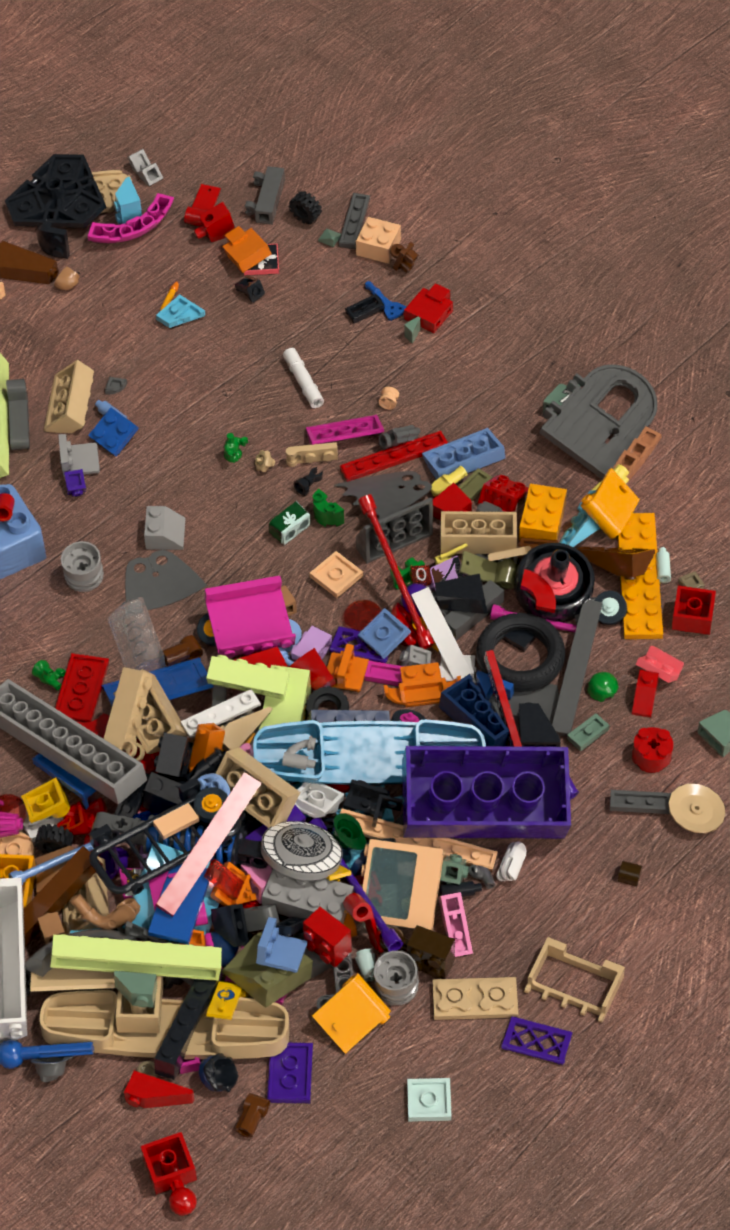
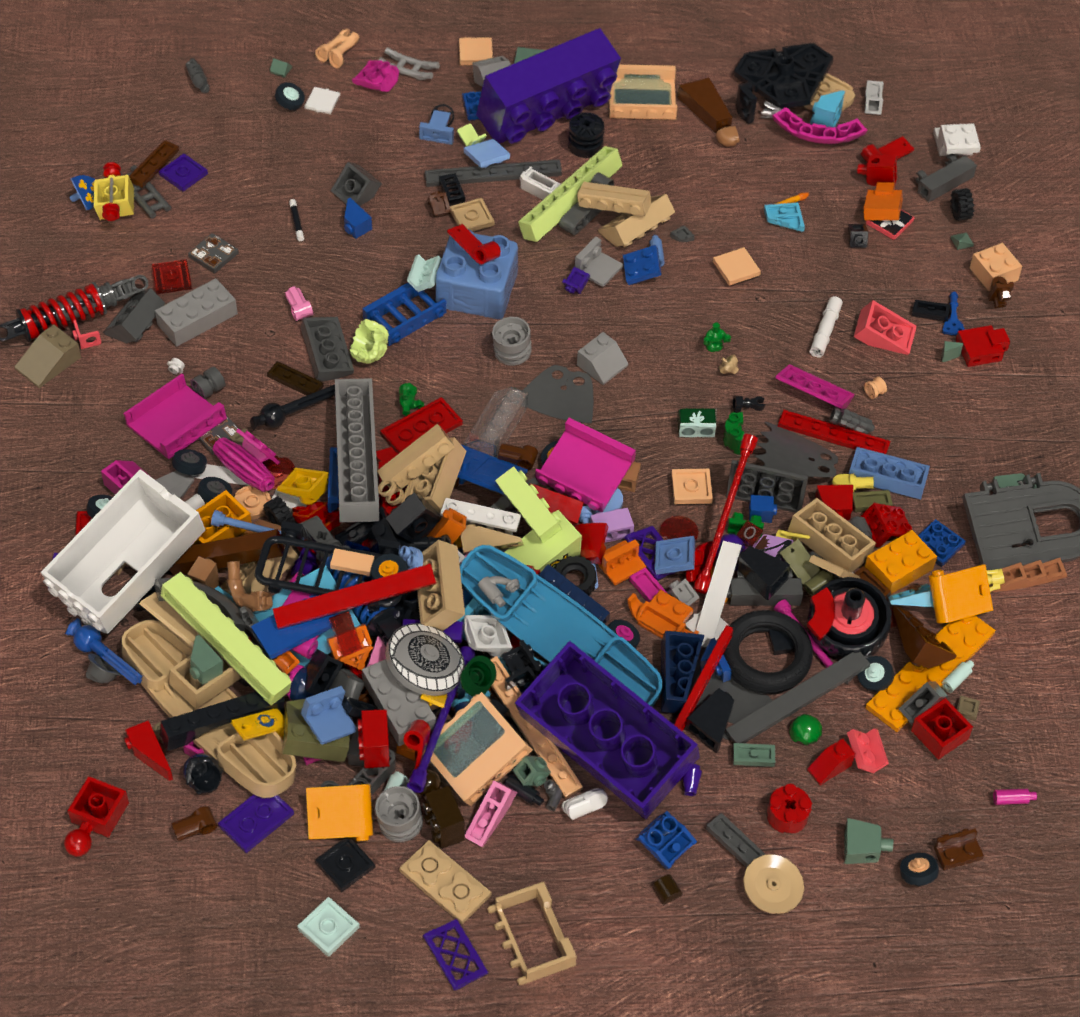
camera: 40 degrees right, 0 degrees up
tan plate [286,442,338,467] -> none
dark grey tile [339,193,370,249] -> none
none -> black tile [315,837,375,893]
none -> tan brick [577,182,651,216]
none -> blue slope [636,811,697,869]
none -> light nougat tile [713,247,761,286]
none -> blue brick [749,495,777,523]
none -> flat silver piece [760,101,782,118]
none -> coral slope [854,300,917,355]
none -> dark grey slope [899,681,949,724]
none -> blue tile [918,519,966,567]
none -> white bracket [933,124,981,156]

